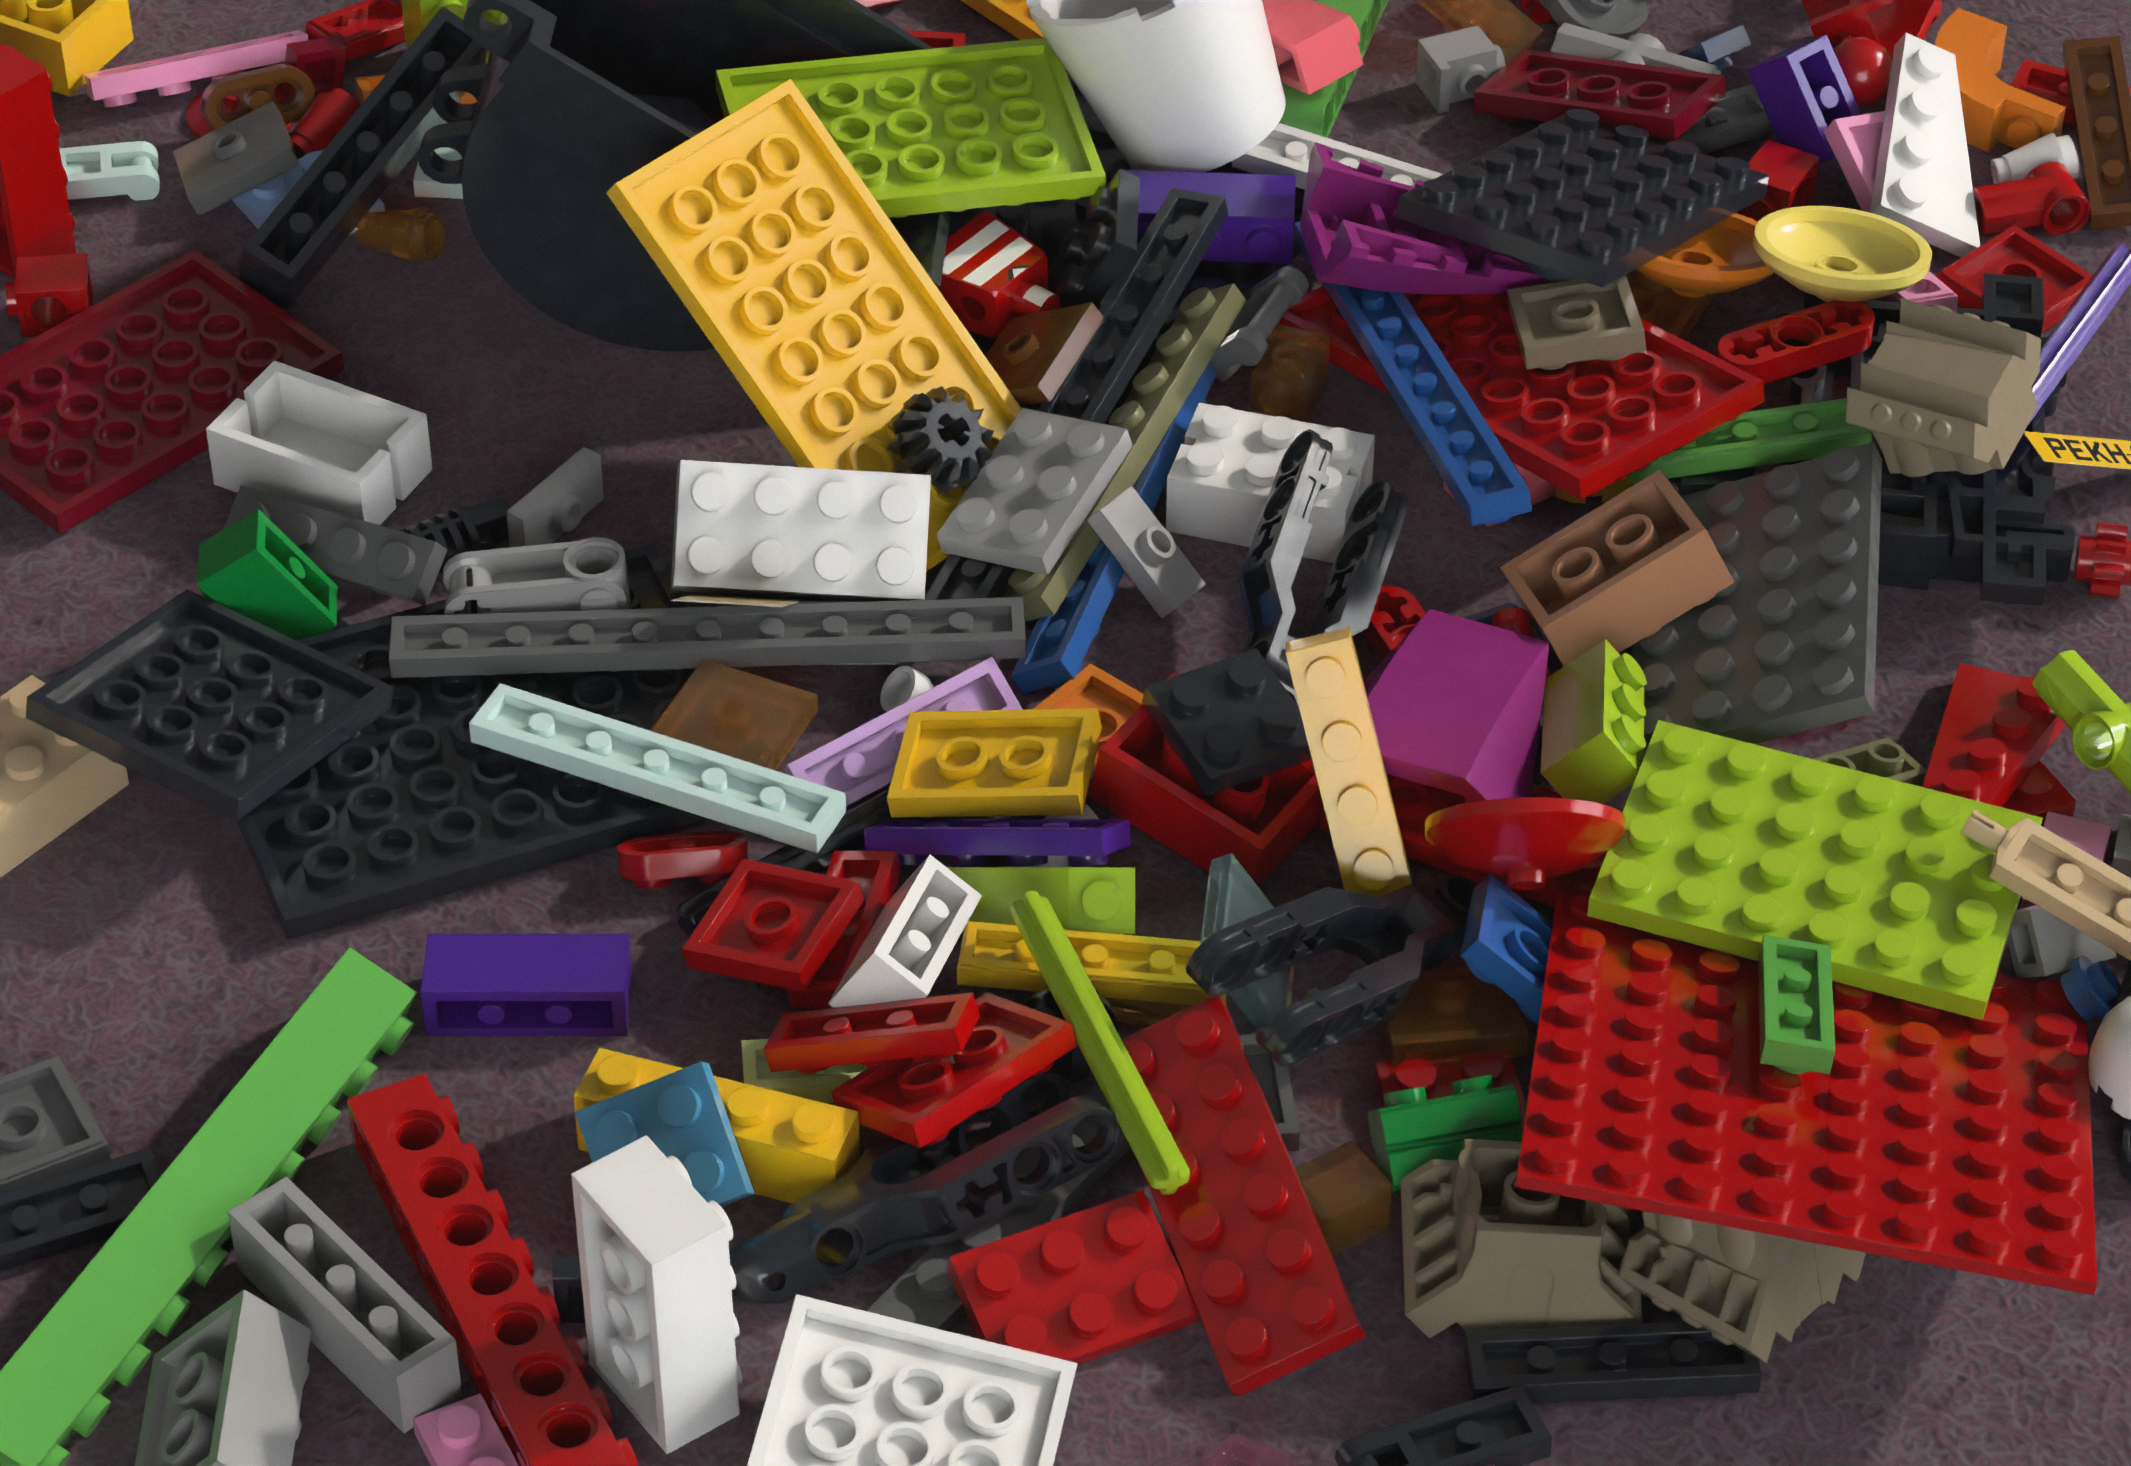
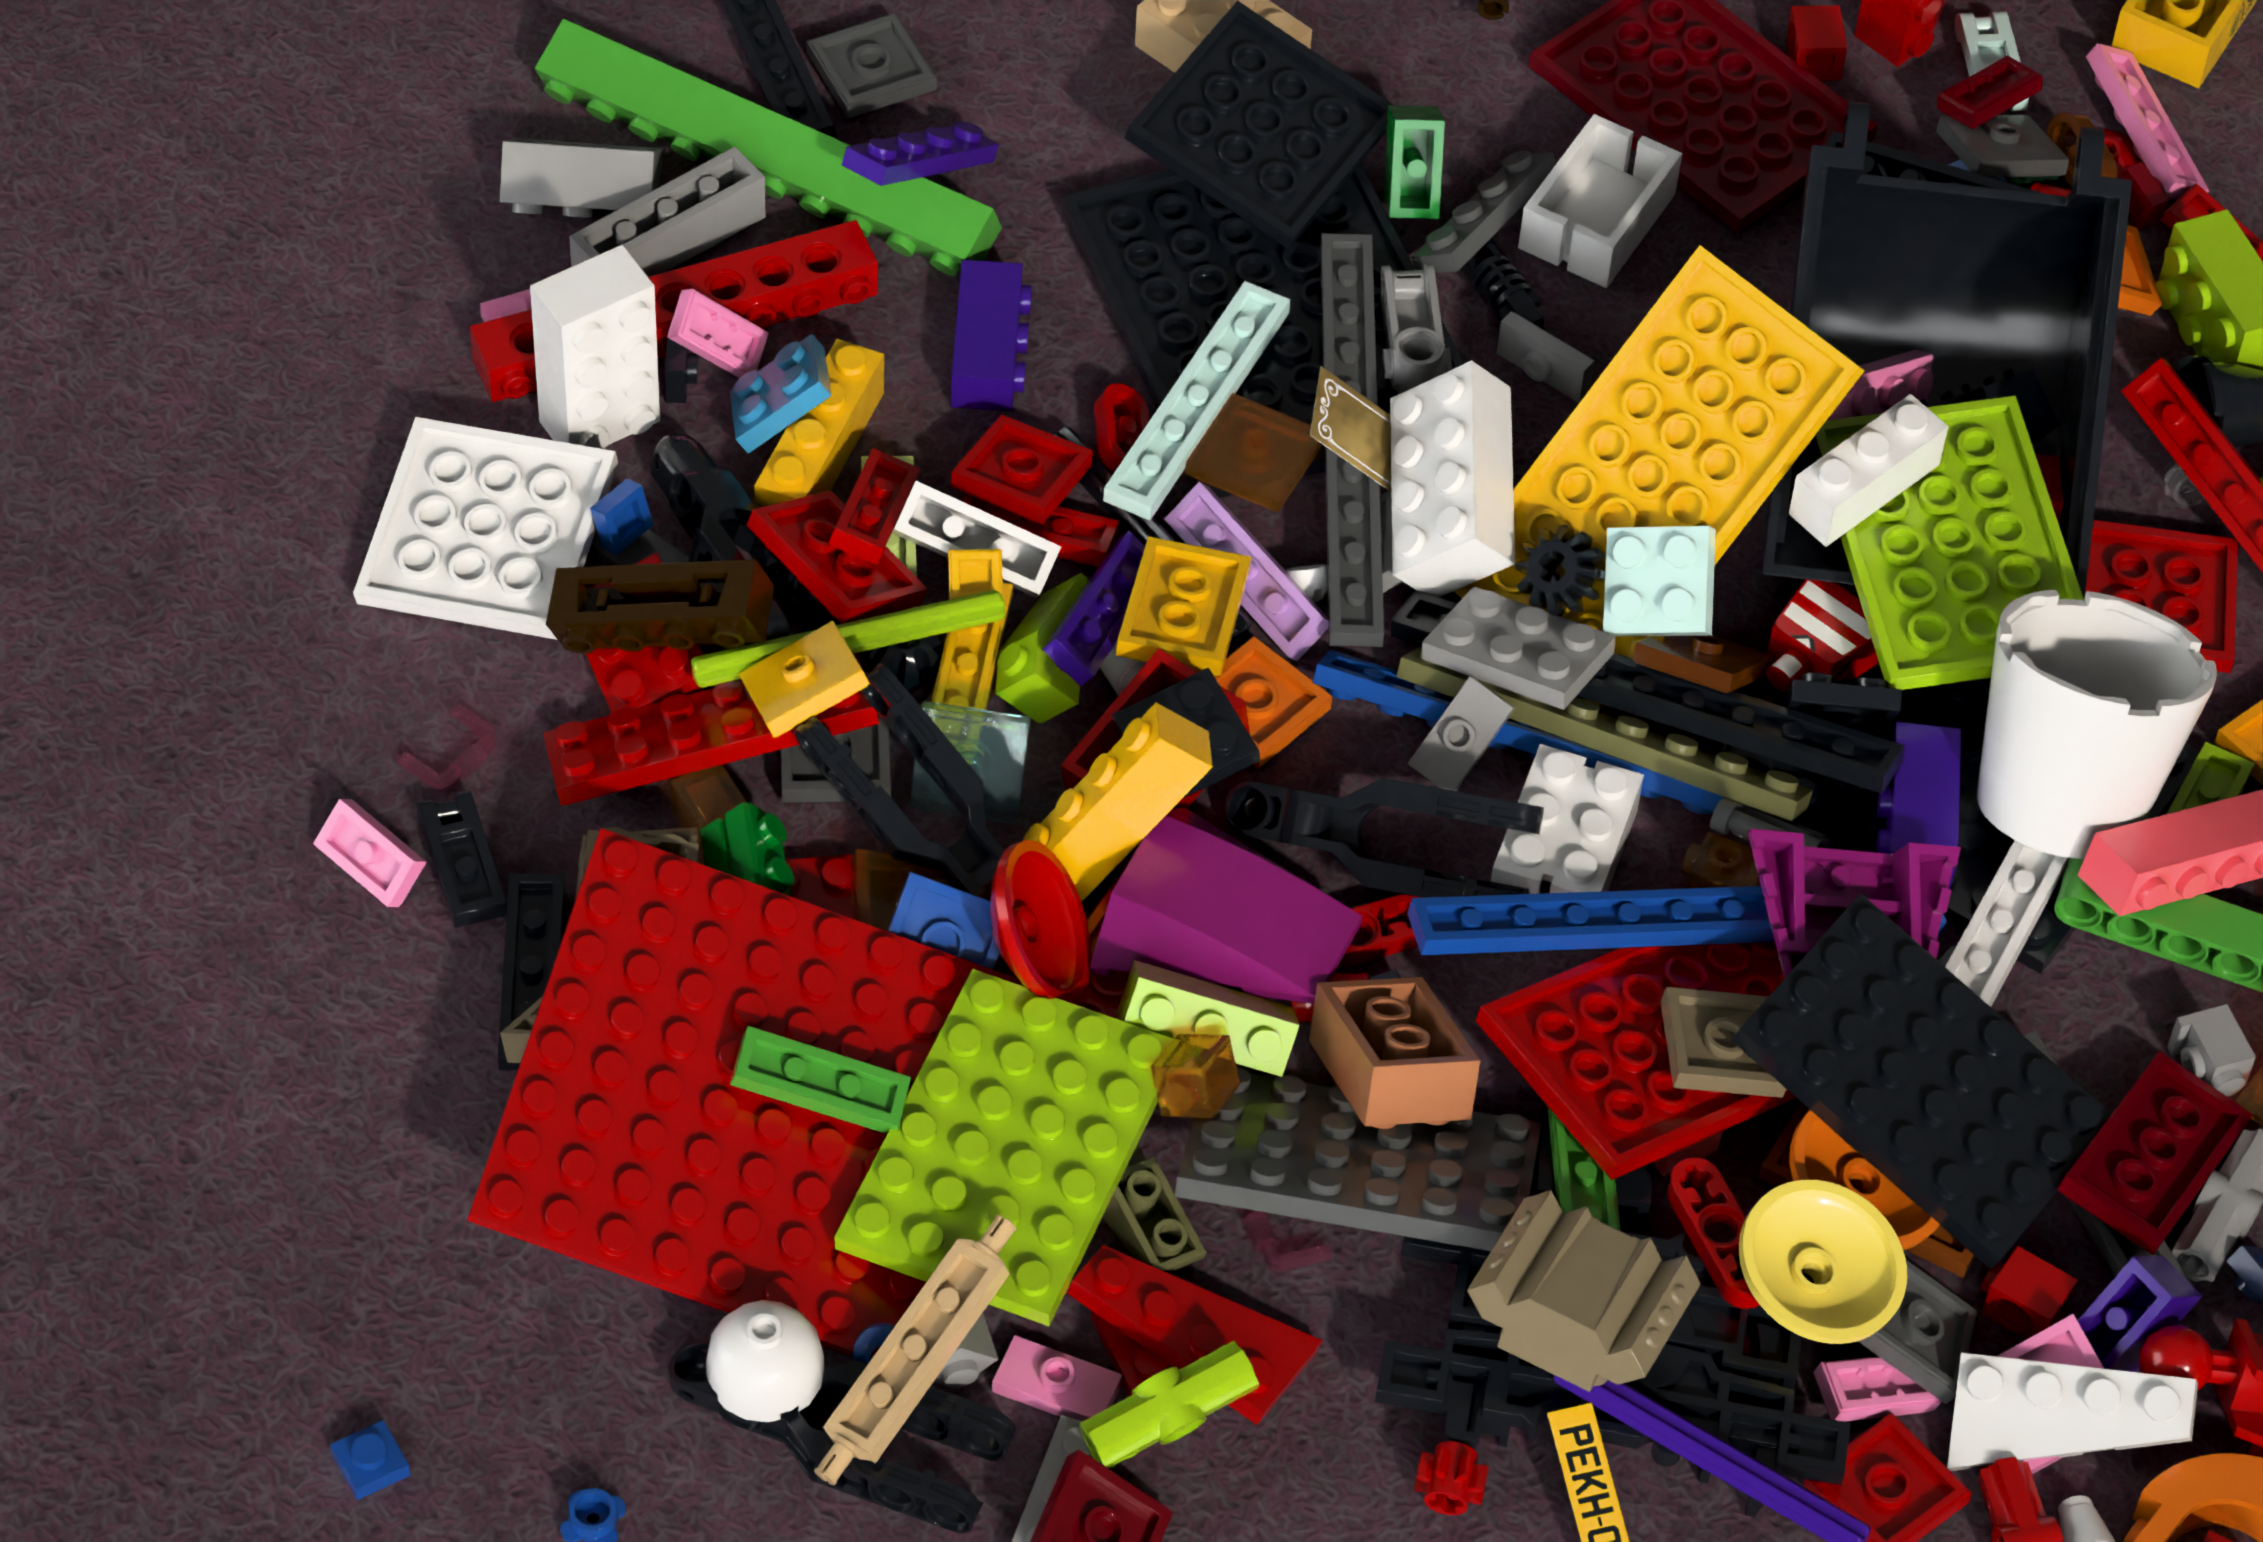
camera: 90 degrees right, 10 degrees up
none -> dark brown brick [546,559,774,654]
none -> blue plate [590,478,654,555]
none -> bright pink plate [667,289,769,378]
none -> yellow plate [738,621,870,738]
none -> dark purple plate [842,121,999,186]
none -> yellow tile [948,549,1003,600]
none -> clear orange brick [1151,1034,1240,1118]
none -> light aqua plate [1603,526,1716,636]
none -> white brick [1789,394,1949,547]
none -> dark red plate [1937,55,2043,130]

